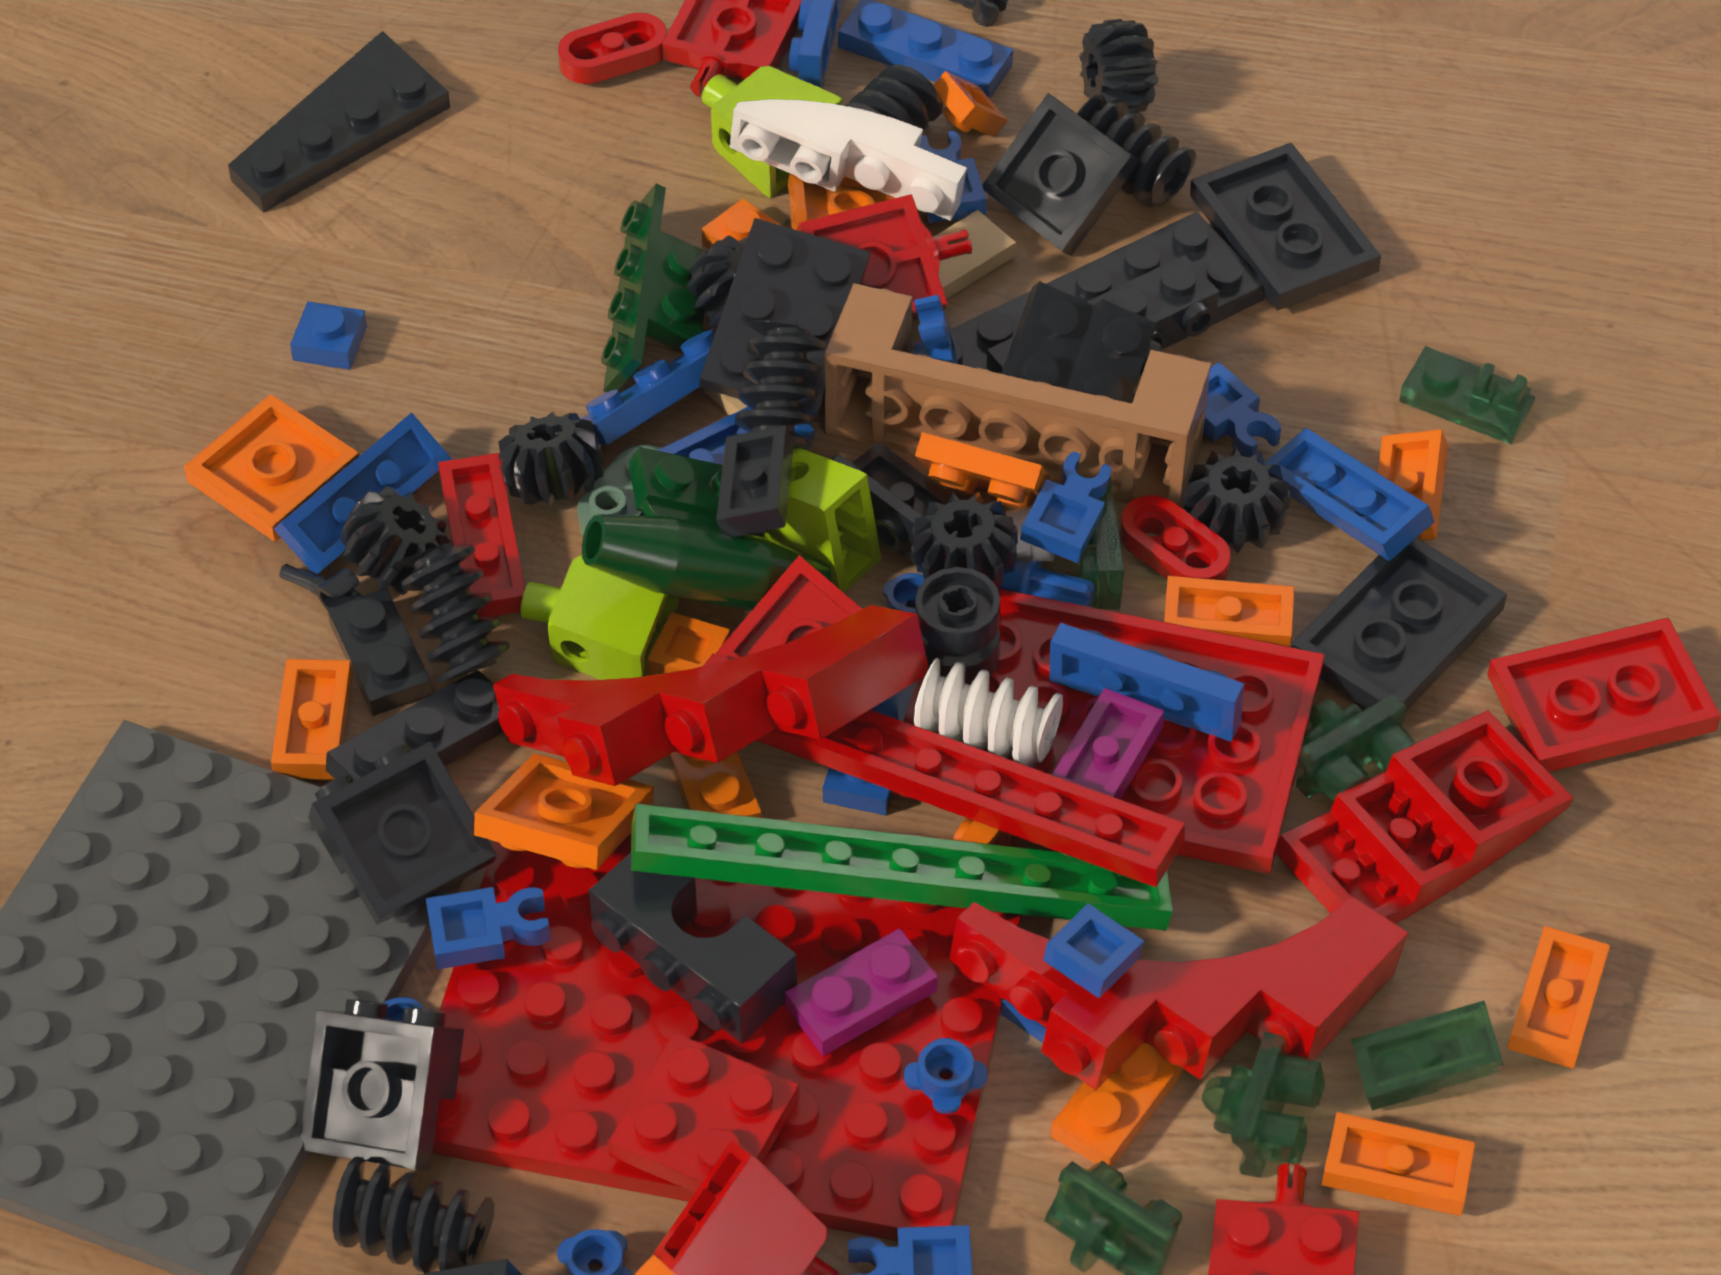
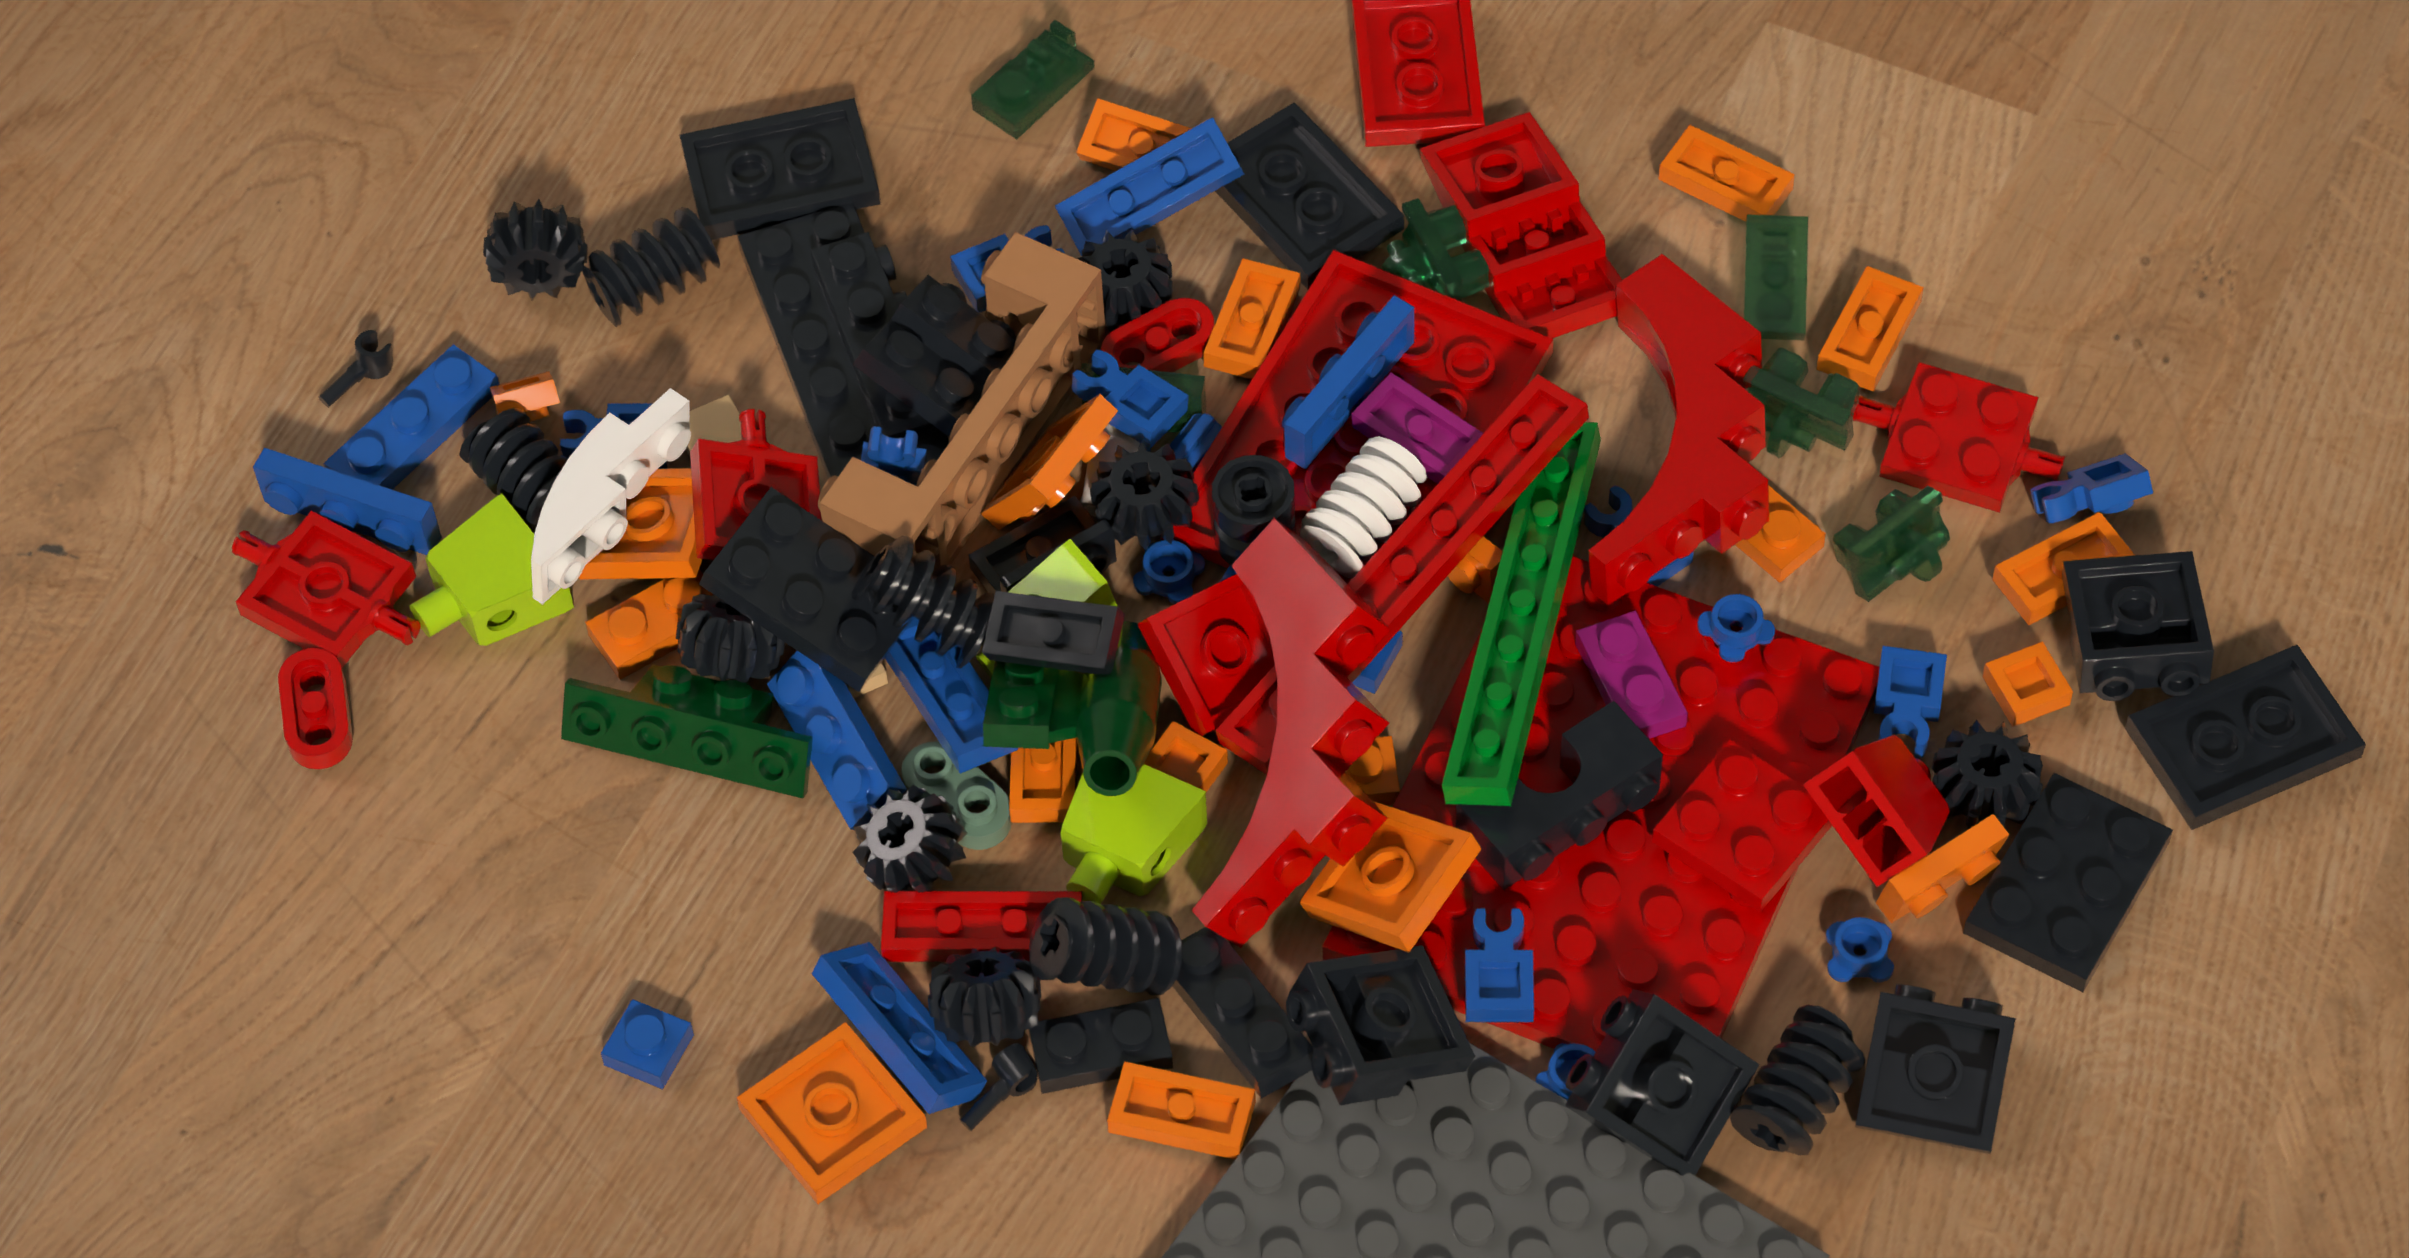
camera: 75 degrees left, 5 degrees up
black wing [228,31,450,213] -> none
black plate [982,93,1140,256] -> none
blue plate [1043,904,1144,998] -> none

